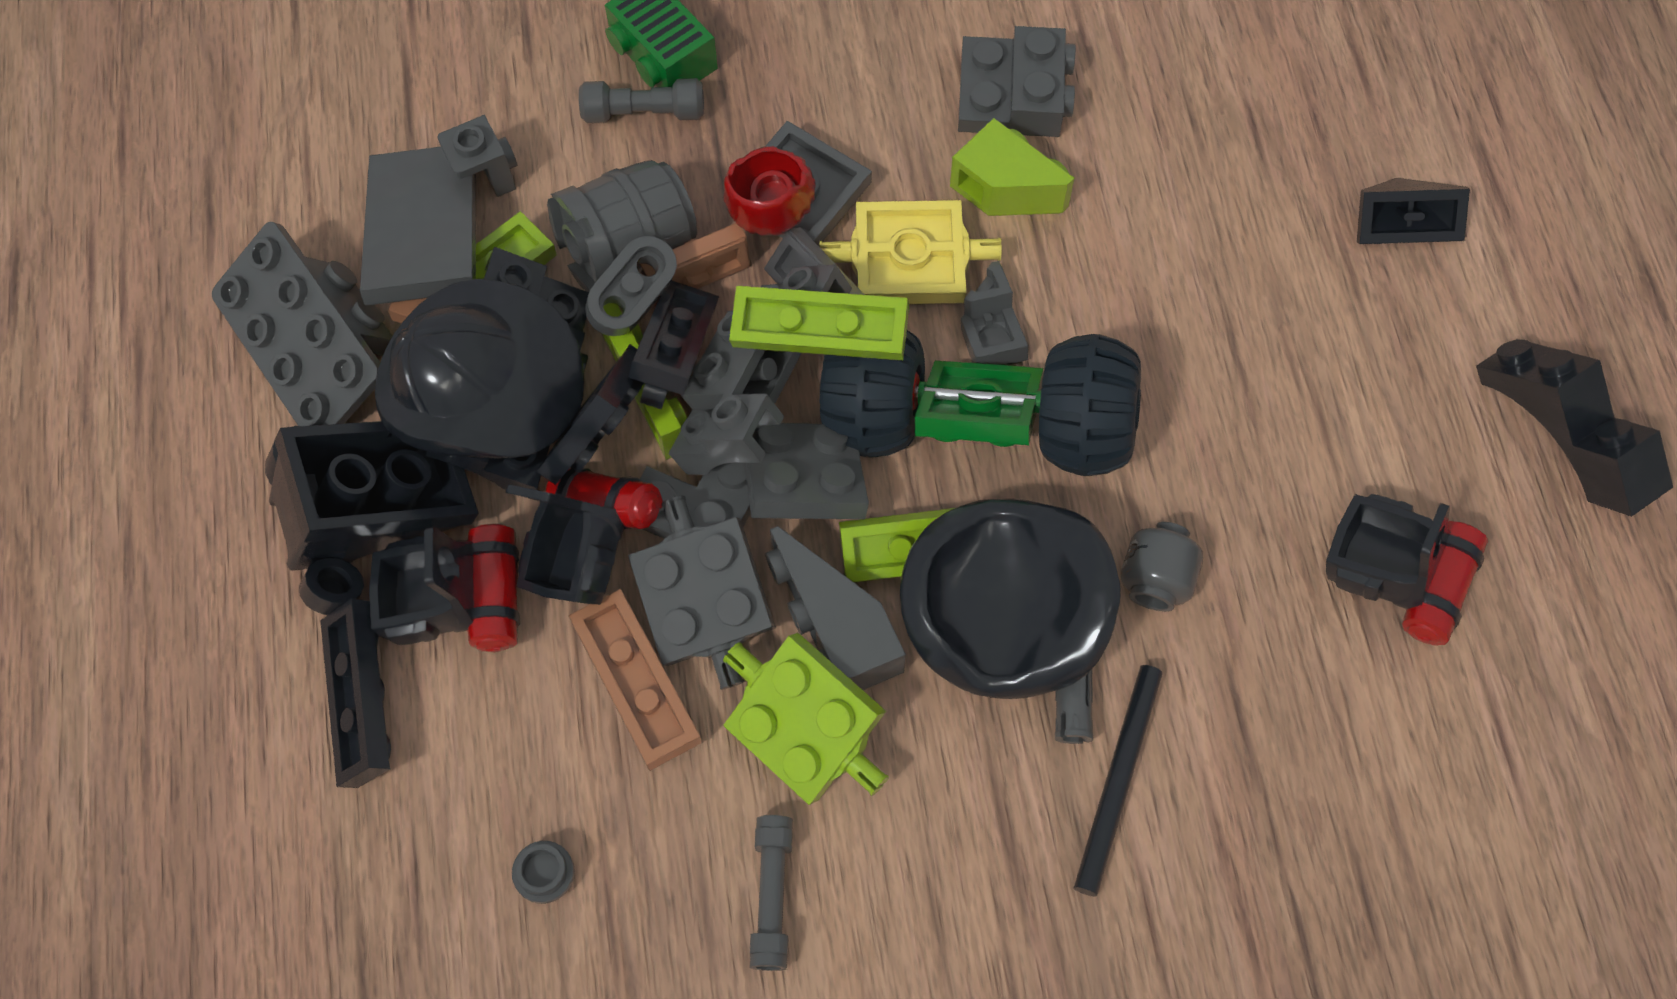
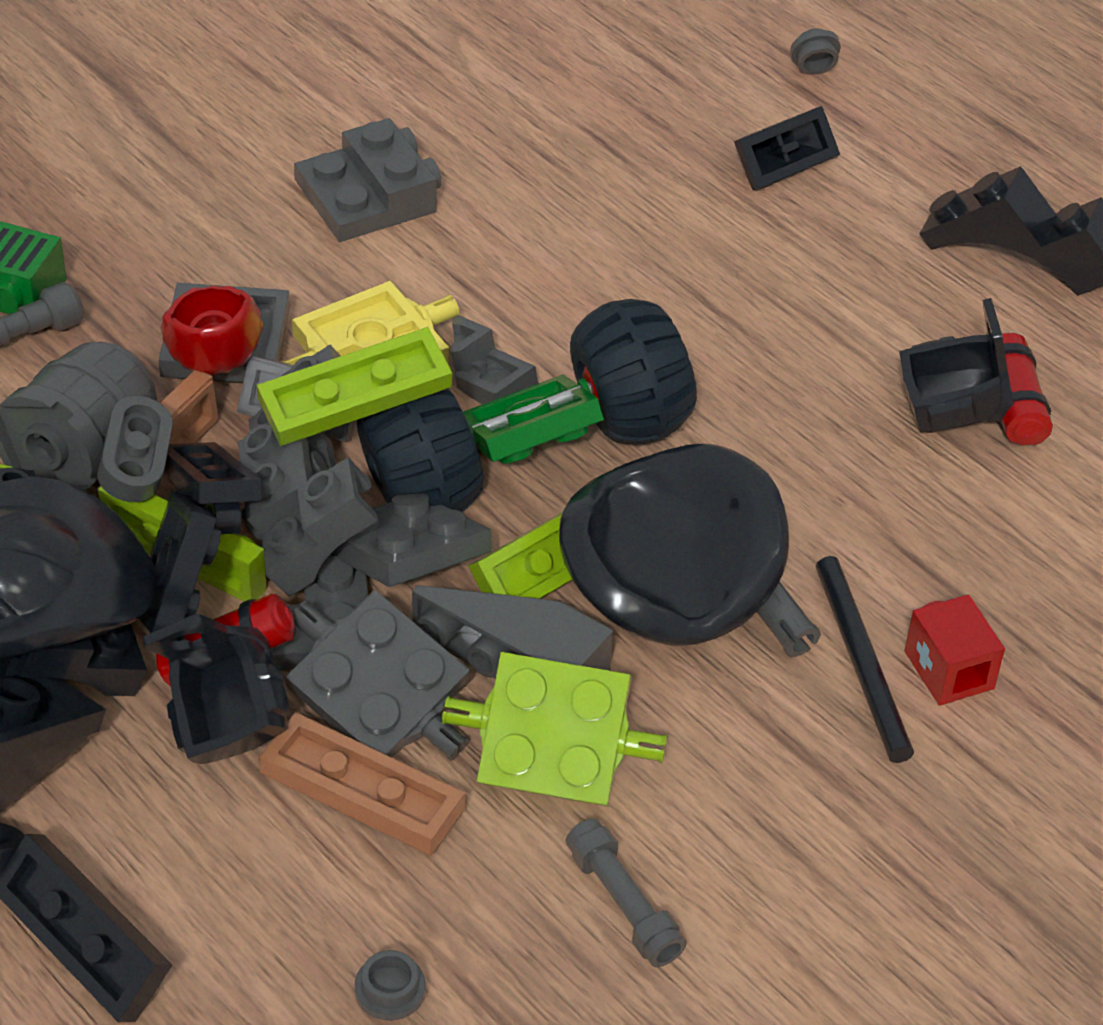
camera: 35 degrees left, 20 degrees down
black piece [369,524,520,652] -> none
lime slope [950,118,1075,216] -> none
dark grey head [1121,522,1203,612] -> none
none -> dark grey plate [790,28,841,75]
none -> red brick [904,594,1005,706]

